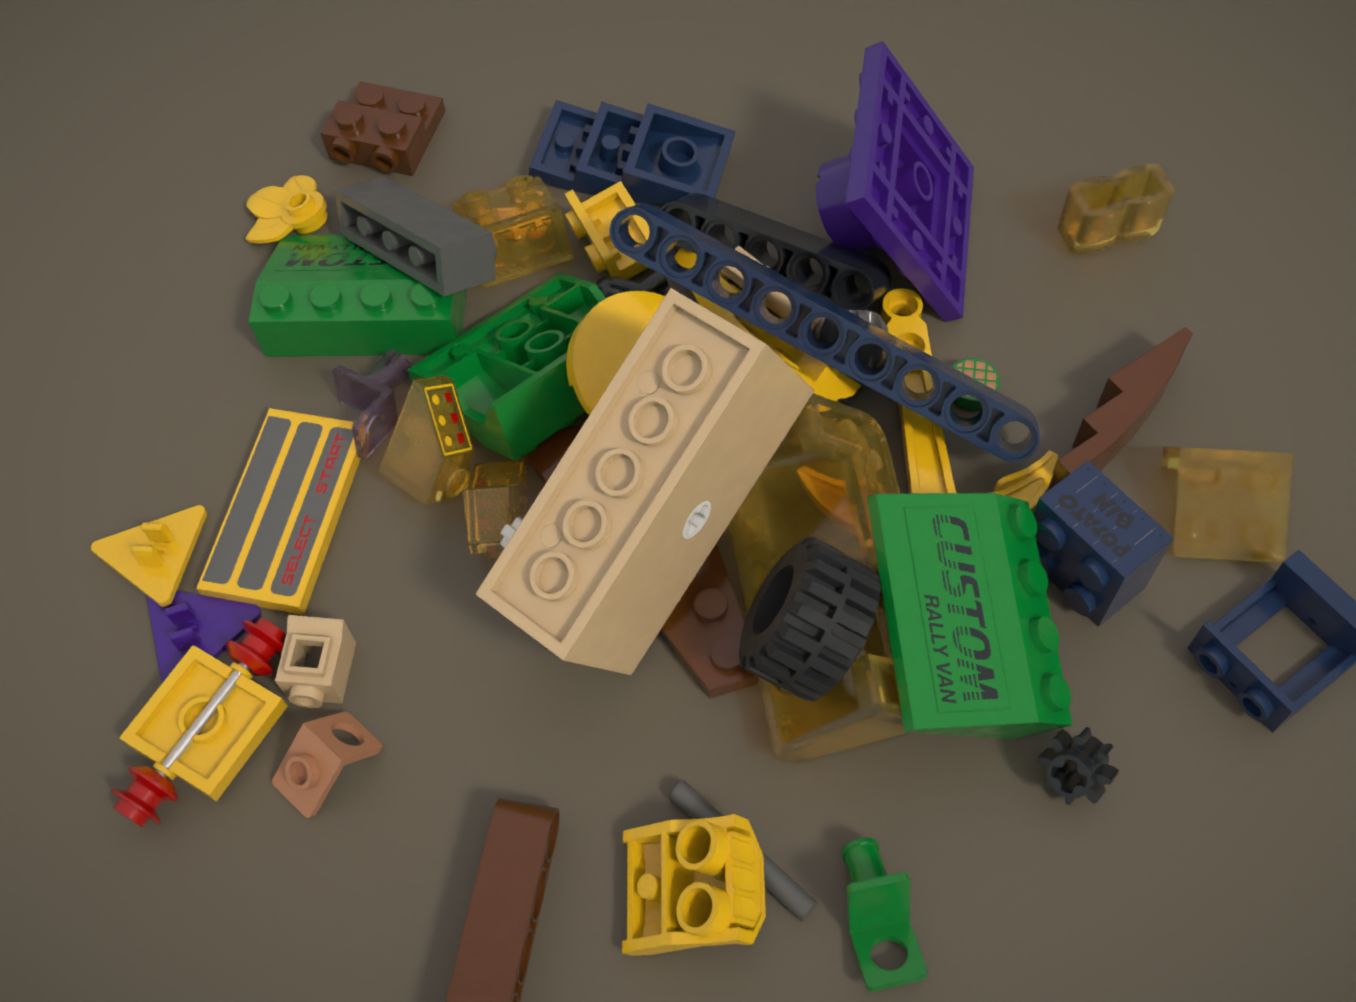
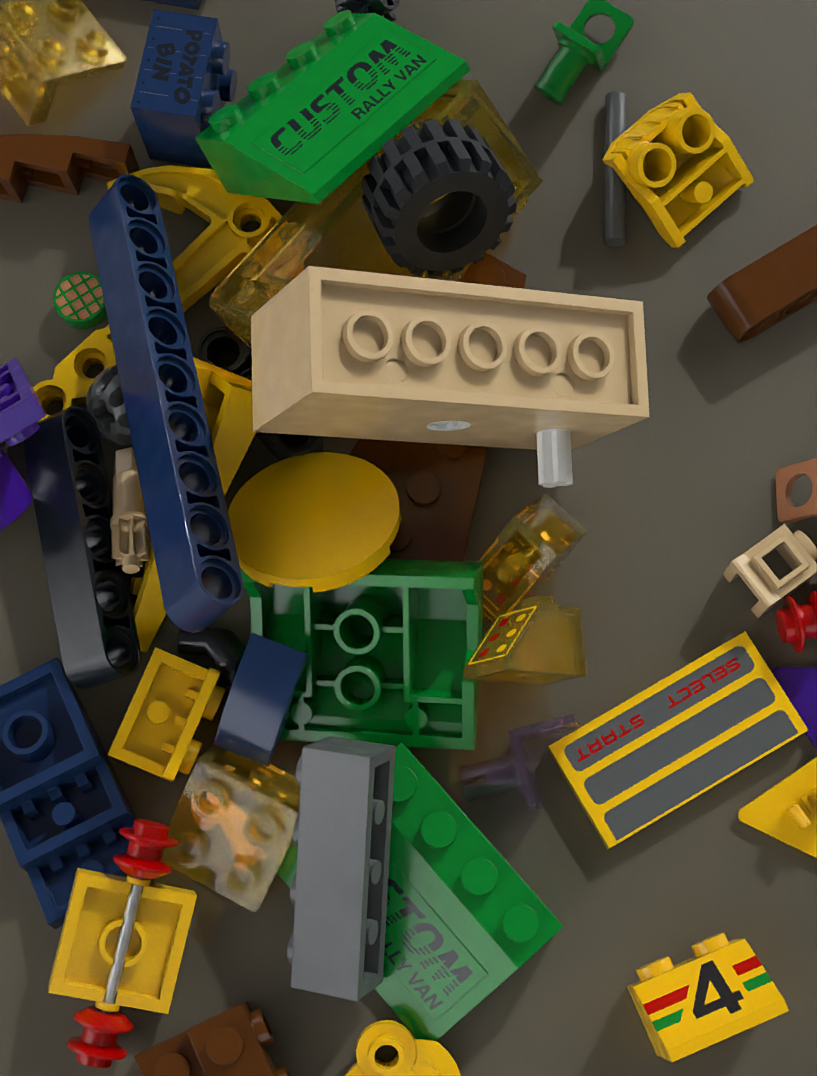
camera: 130 degrees left, 15 degrees up
none -> yellow plate [48,819,197,1068]
none -> dark blue slope [213,633,309,766]
none -> yellow slope [627,932,789,1062]

